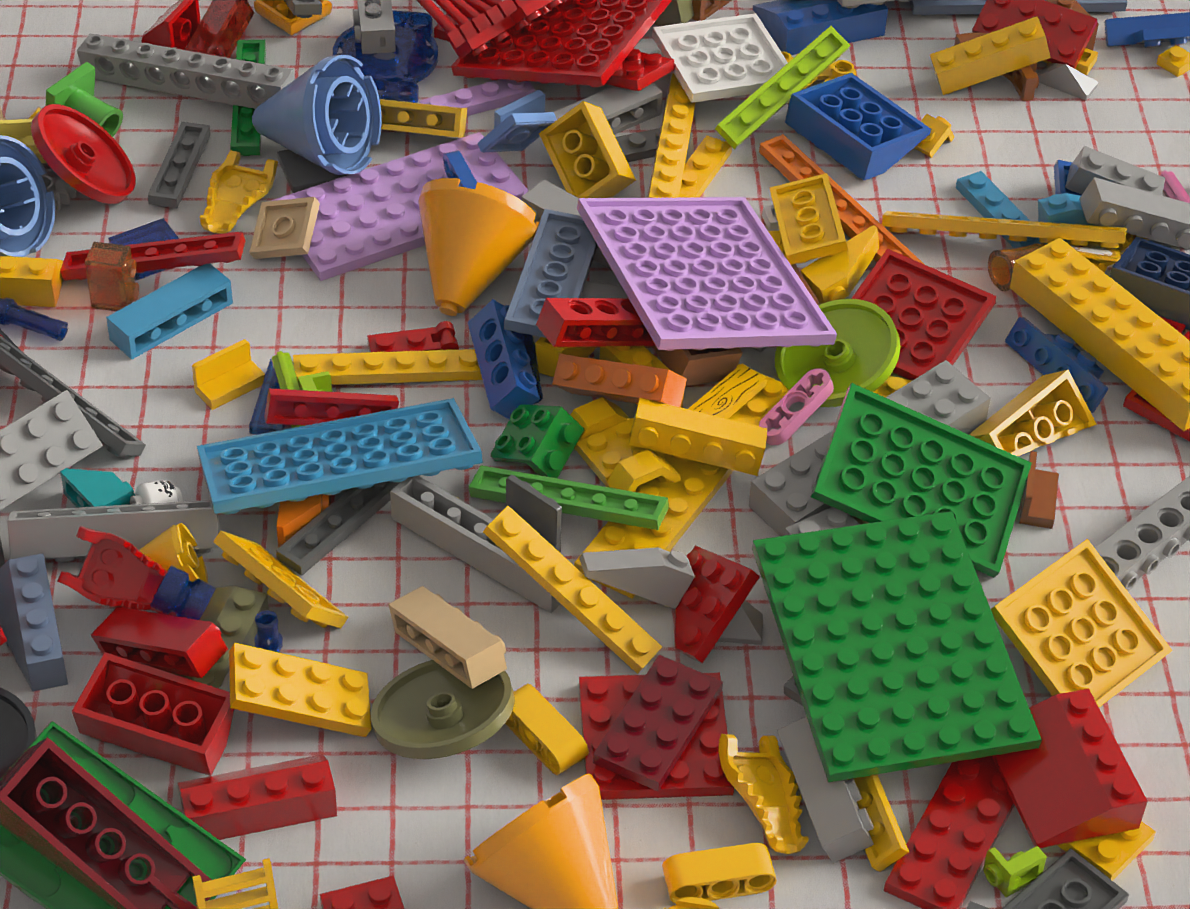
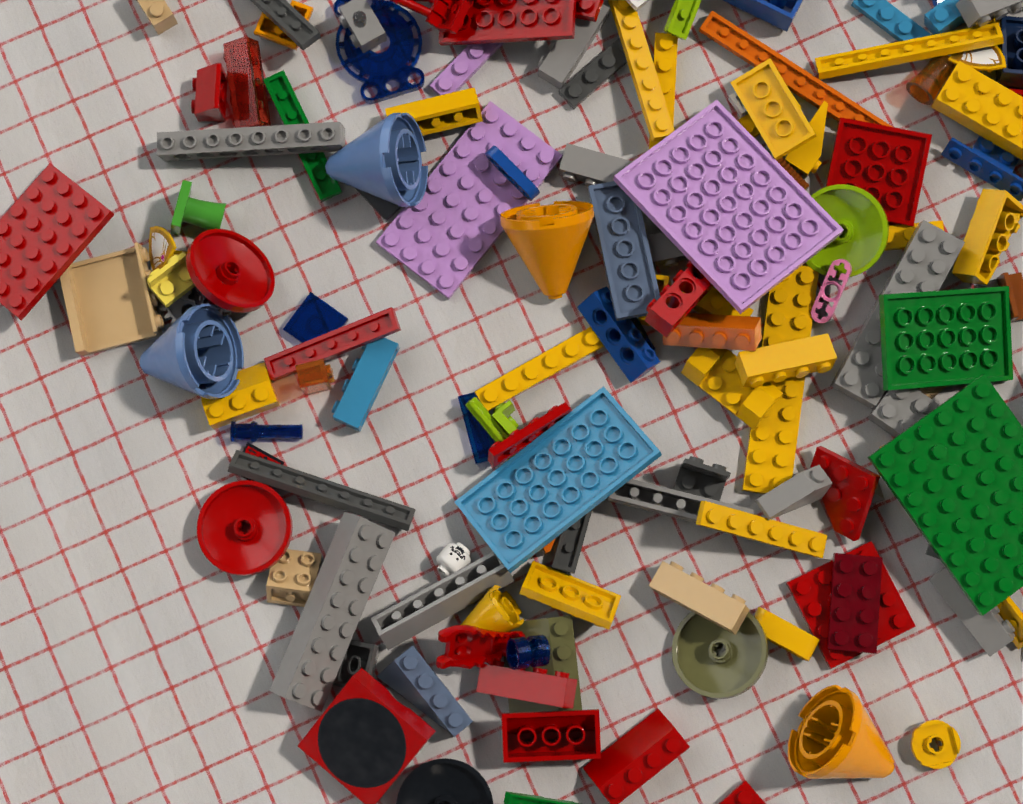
camera: 20 degrees left, 35 degrees up
teal slope [60,468,135,508] -> none
dark grey plate [148,122,211,208] -> none
yellow panel [192,339,266,410] -> none
yellow animal [200,150,278,234] -> none
yellow plate [229,643,371,737] -> none
tan plate [249,197,320,259] -> none
clear blue pin [254,610,283,653] -> none
red plate [367,321,459,352] -> none
bright green plate [469,465,669,530] -> none
medium blue tile [477,112,557,153] -> none
green bracket [491,404,584,478] -> none
medium blue tile [494,90,545,128] -> none
yellow slope [539,101,636,198] -> none
yellow beam [662,843,777,904] -> none
yellow tile [688,363,767,419] -> none
yellow animal [719,734,809,854] -> none

